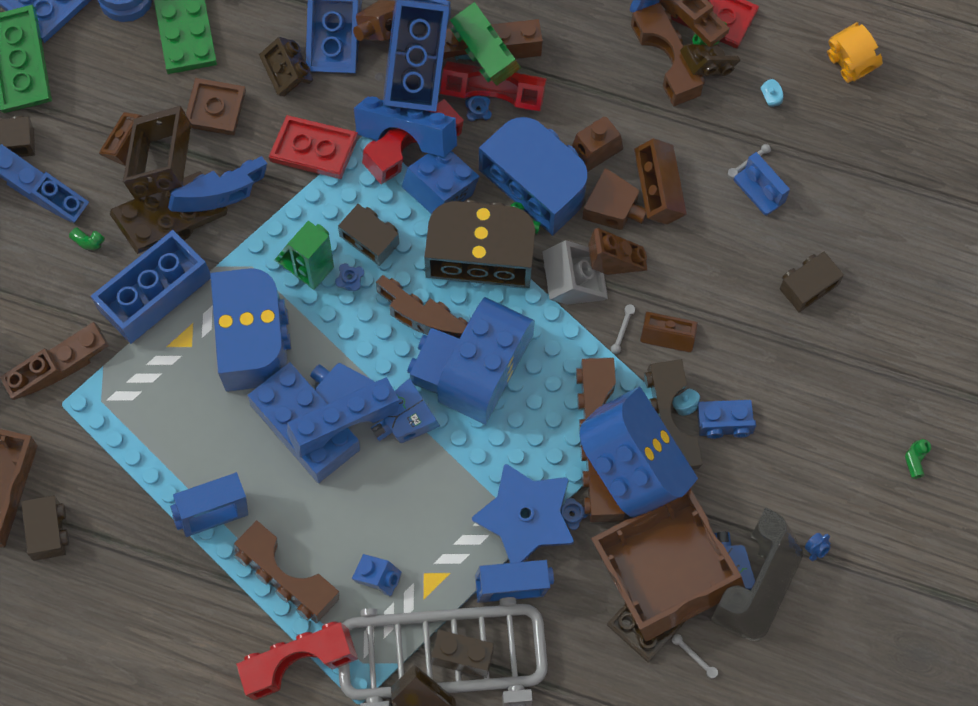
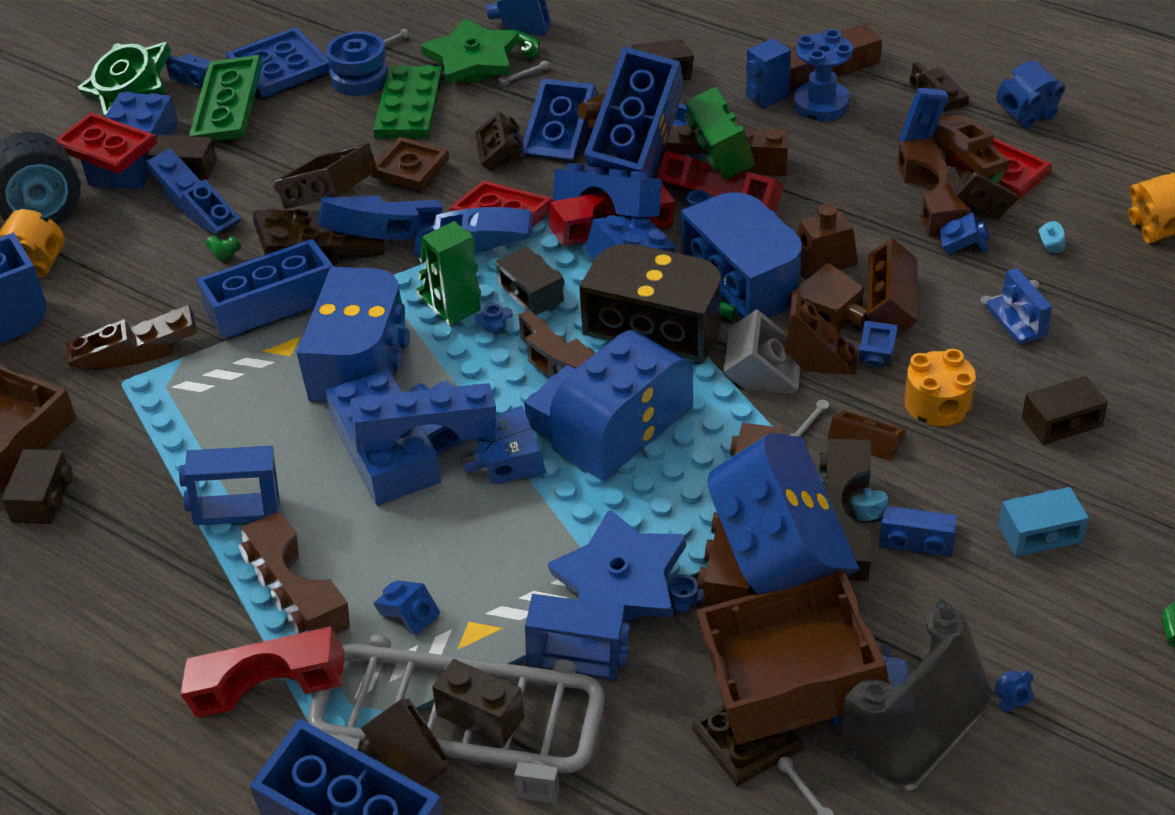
camera: 20 degrees right, 25 degrees down
none -> blue slope [414,207,533,258]
none -> blue bracket [858,321,898,368]
none -> light orange brick [904,349,976,426]
none -> blue bracket [939,212,991,255]
none -> dark azure brick [998,487,1089,557]

